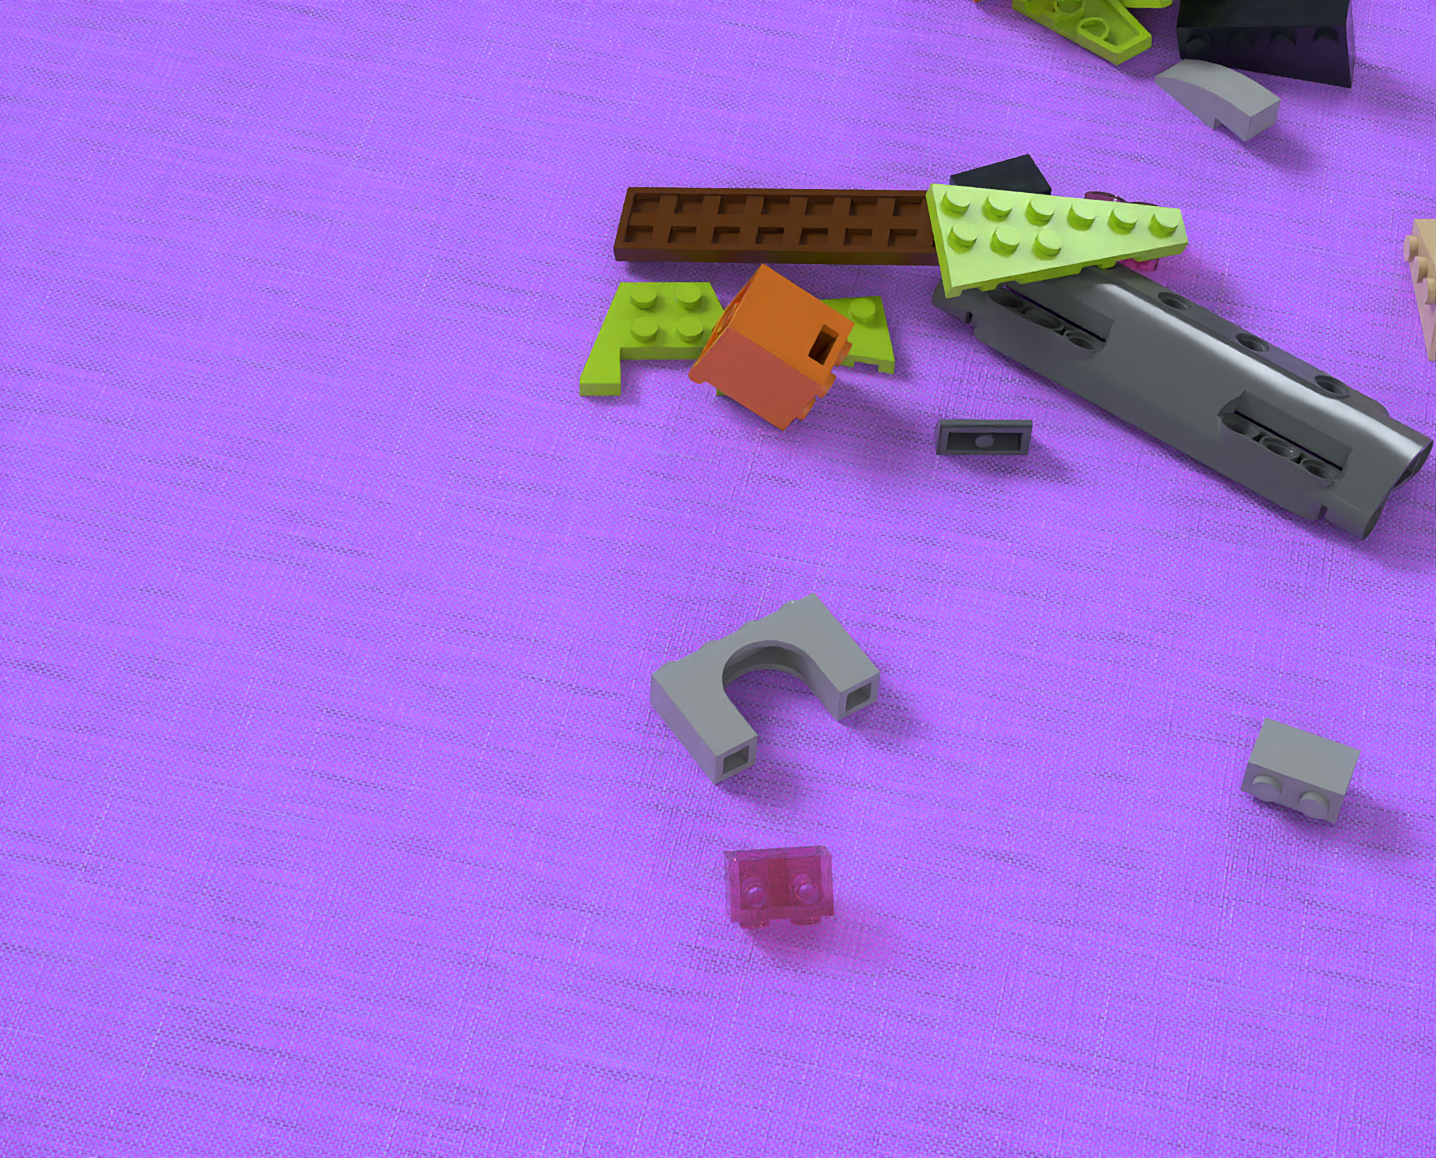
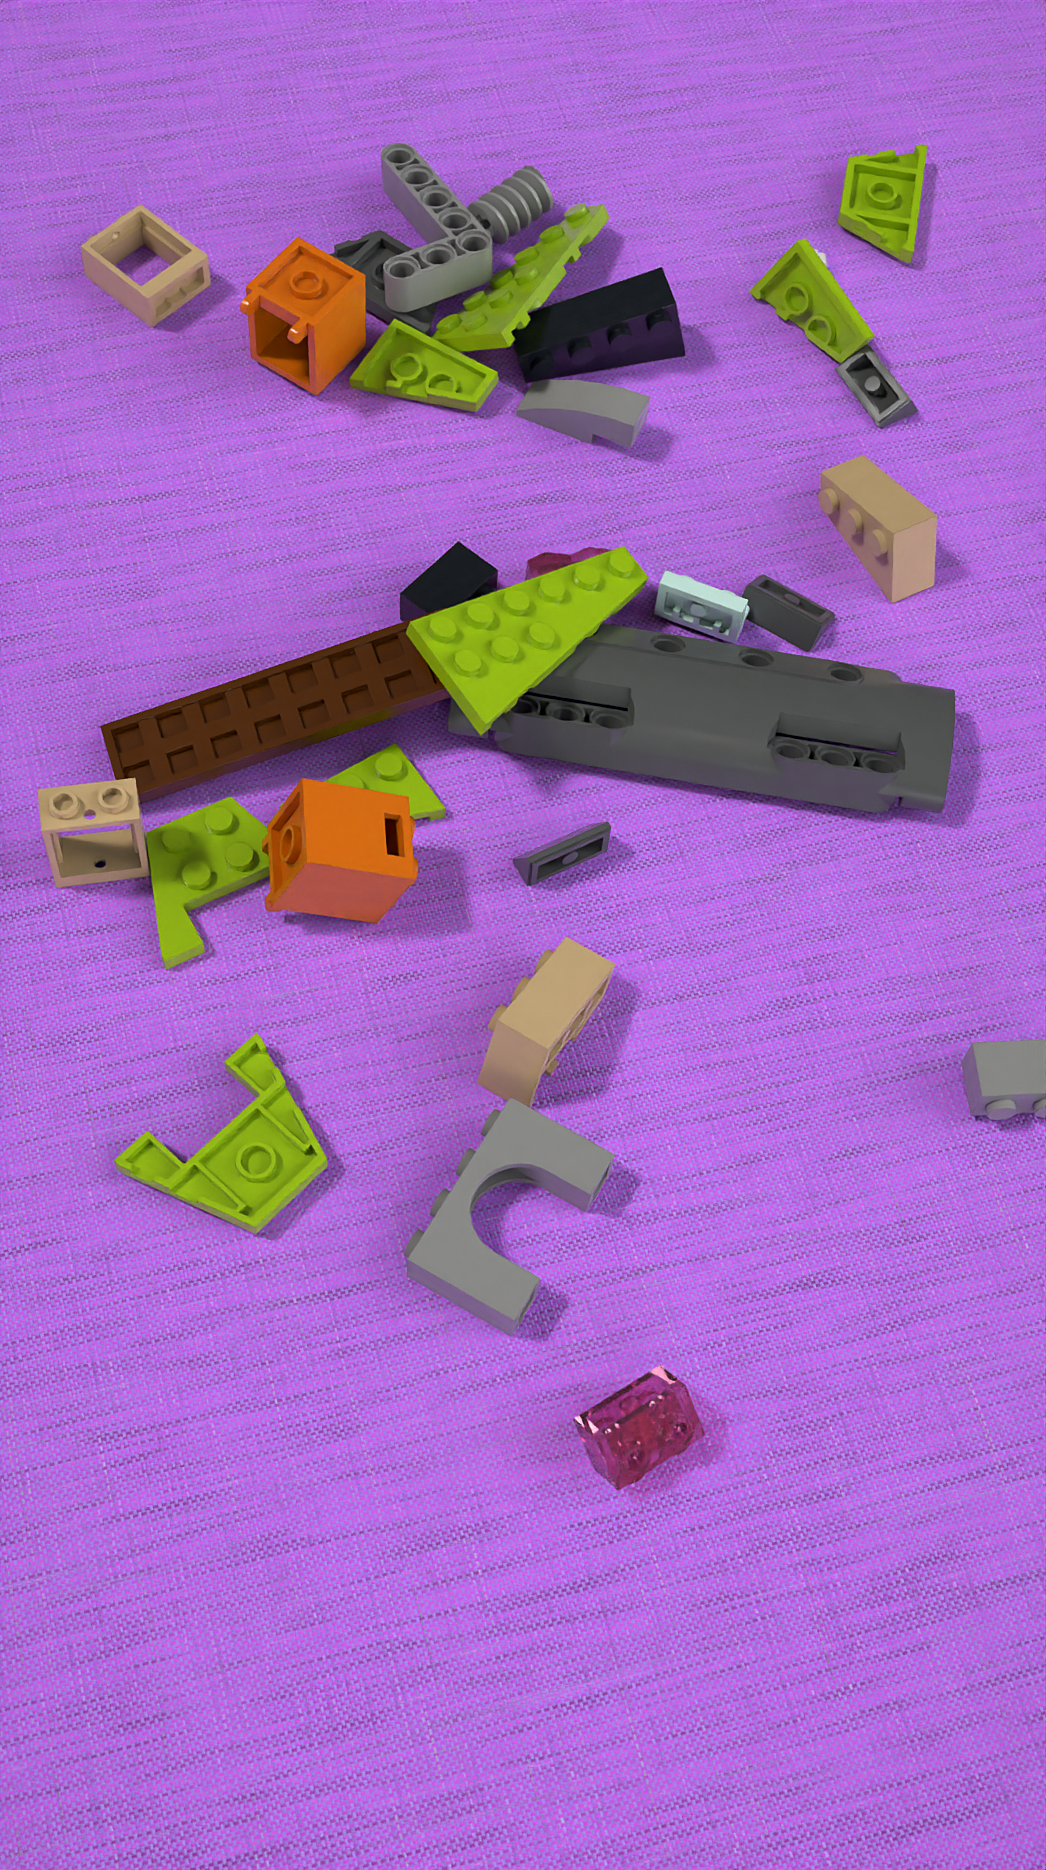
camera: 30 degrees left, 10 degrees up
none -> tan window [37,778,150,888]
none -> lime wing [114,1033,328,1234]
none -> tan wedge [477,937,616,1107]
none -> light aqua bracket [654,570,749,644]
none -> dark grey slope [742,574,835,652]

